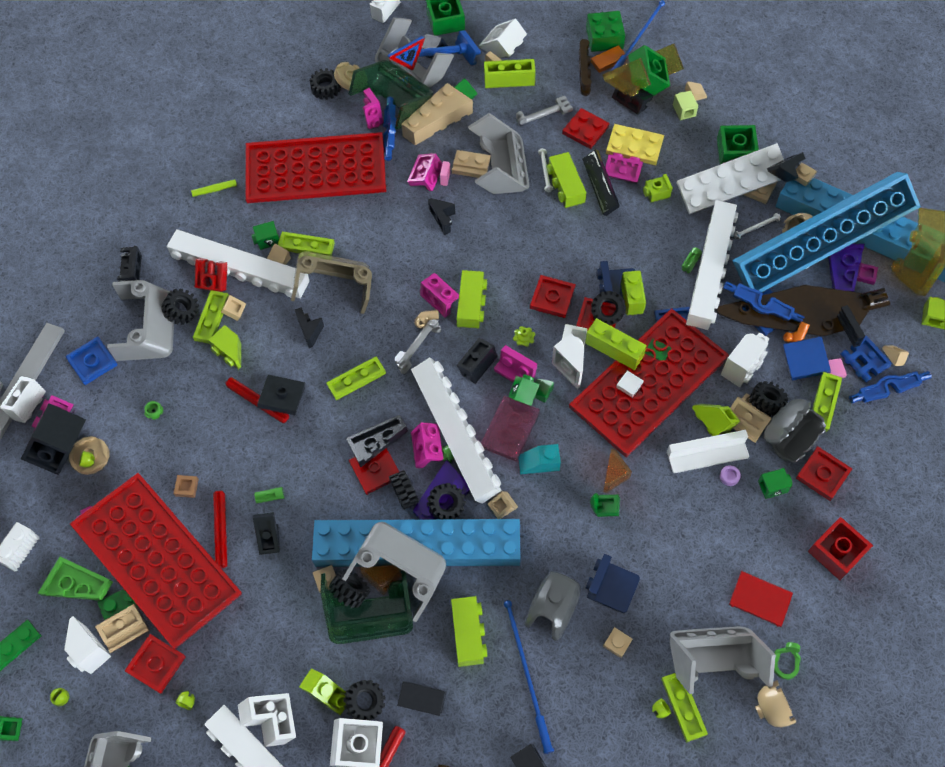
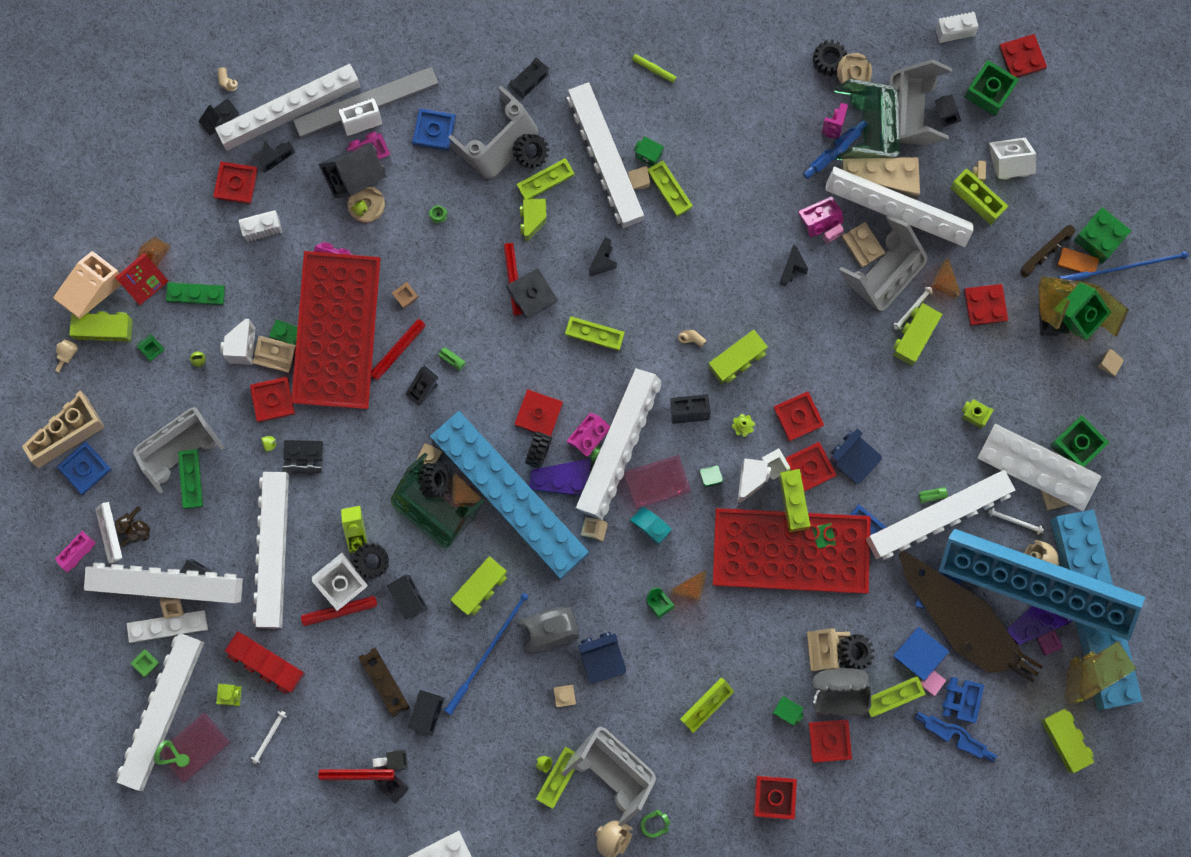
camera: 45 degrees right, 15 degrees up
bright green wing [38,557,113,600] -> none
red brick [195,258,227,292] -> none
tan plate [221,295,246,321] -> none
white brick [238,693,296,747] -> none
red plate [246,132,387,203] -> none
dark tan windscreen [291,251,372,314] -> none
light grey windscreen [342,522,446,622] -> none
black wing [346,415,408,467] -> none
blue piece [388,30,481,70] -> none
light grey hinge [394,319,442,374] -> none
dark pink bracket [420,273,459,318] -> none
black tyre [427,483,466,519] -> none
green slope [454,78,477,99] -> none
dark pink bracket [494,345,537,383] -> none
brick [508,374,539,406] -> none
light grey hinge [516,96,573,126] -> none
black tile [582,149,620,216] -> none
black tyre [591,291,626,325] -> none
dark pink bracket [605,153,643,184] -> none
light yellow plate [606,124,664,165] -> none
white tile [616,370,643,397] -> none
lime brick [621,271,646,315] -> none
white panel [667,430,749,473] -> none
yellowish green brick [673,91,698,120] -> none
lime slope [692,404,740,436] -> none
lavender tile [720,465,741,486] -> none
white hinge [721,333,769,387] -> none
blue piece [723,281,804,323] -> none
red piece [729,571,793,627] -> none
black slope [767,152,806,182] -> none
orange arm [783,322,810,343] -> none
tan plate [795,162,817,186] -> none
black tile [837,305,865,347] -> none
tan slope [882,345,909,366] -> none
none -> black plate [282,440,323,475]
none -> lime plate [680,677,735,733]
none -> white brick [826,167,973,247]
none -> clear orange slope [930,258,961,299]

